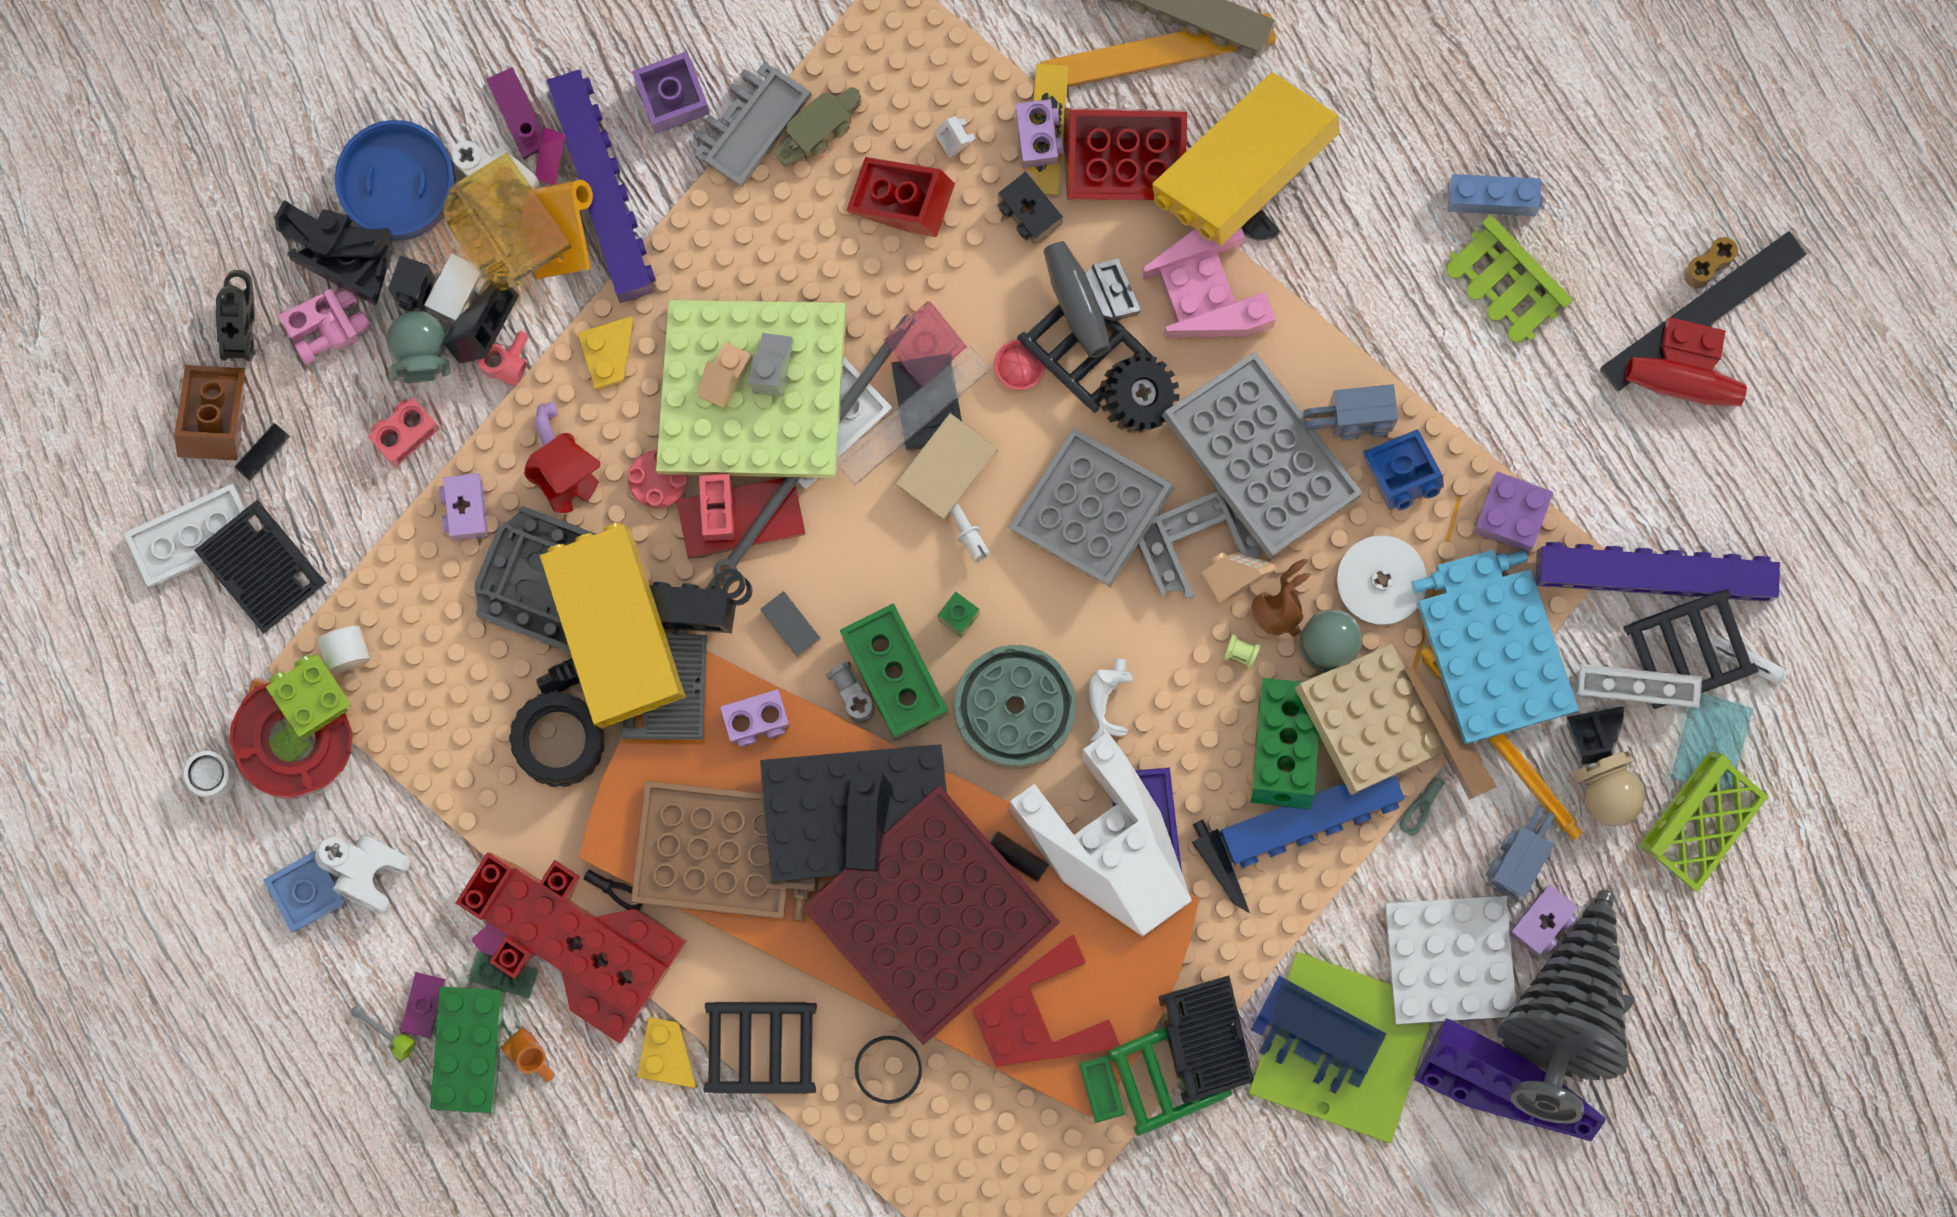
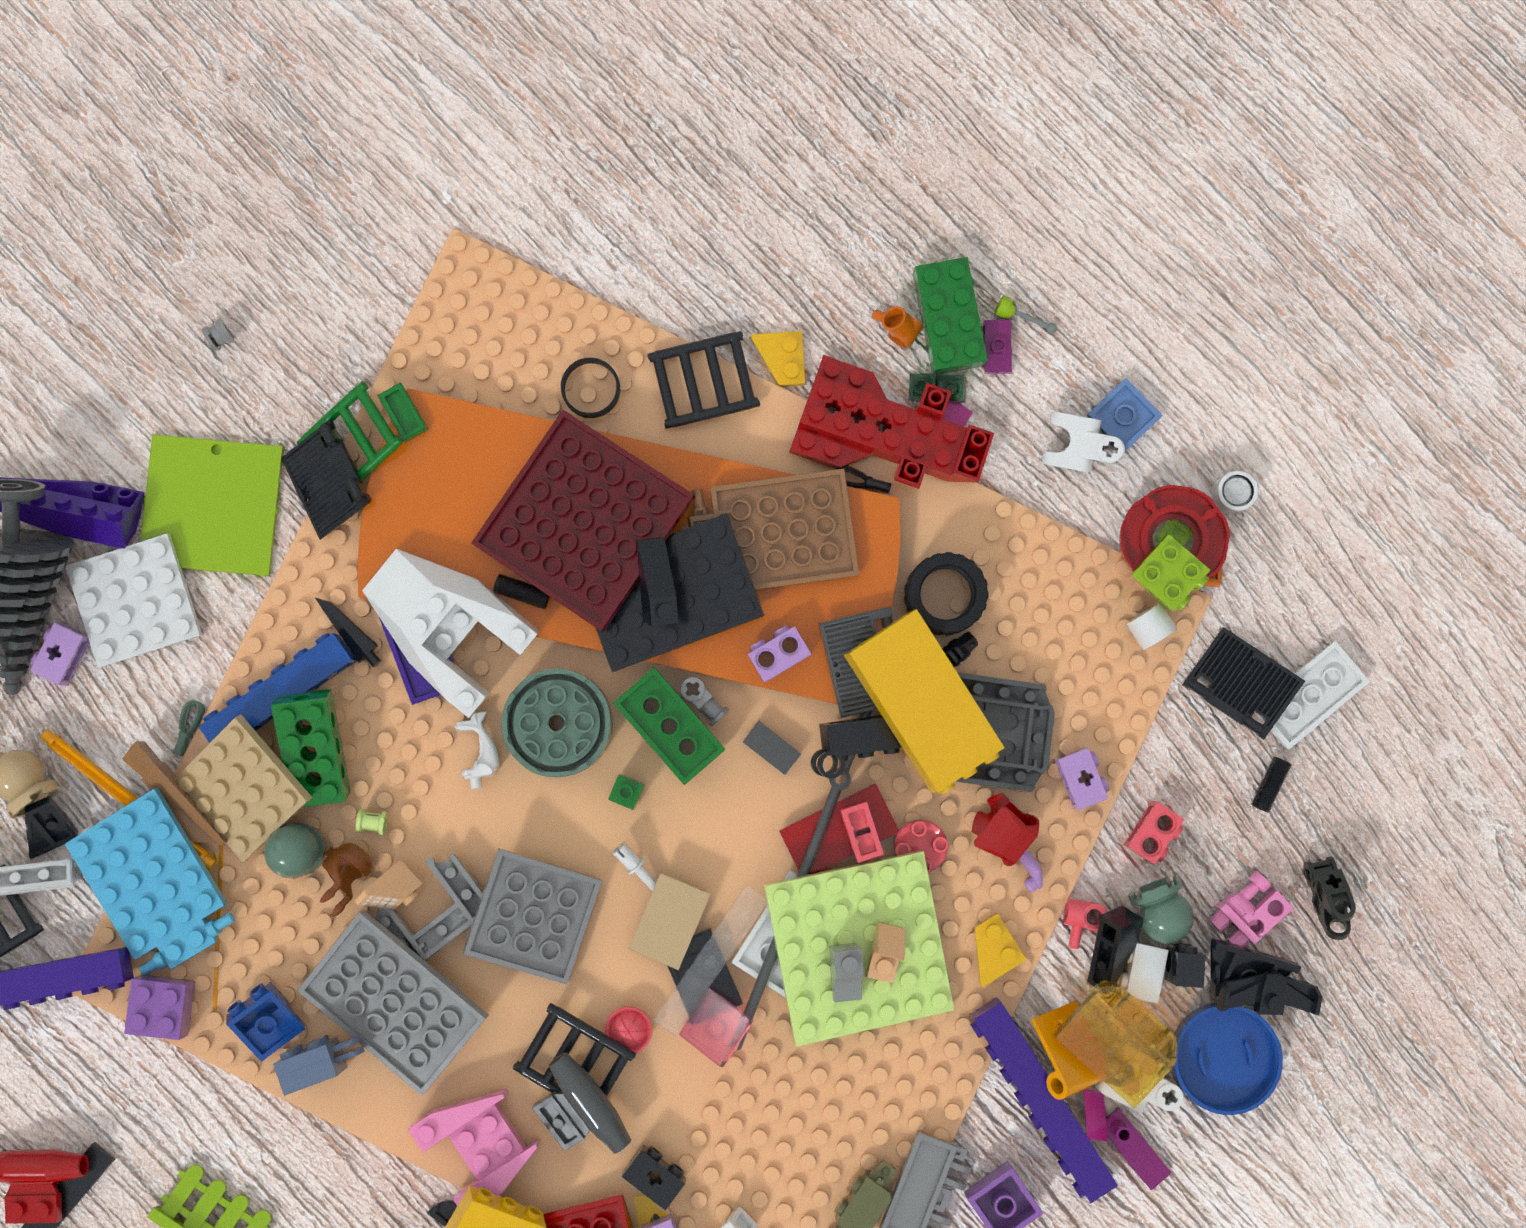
camera: 160 degrees right, 5 degrees up
dark orange slope [174,365,246,460] -> none
red slope [846,157,955,237] -> none
red wing [972,934,1120,1067] -> none
black bush [1099,355,1180,433] -> none
clear blue hinge [1251,976,1387,1094] -> none
white piece [1337,535,1427,625] -> none
sand blue brick [1485,806,1555,902] -> none

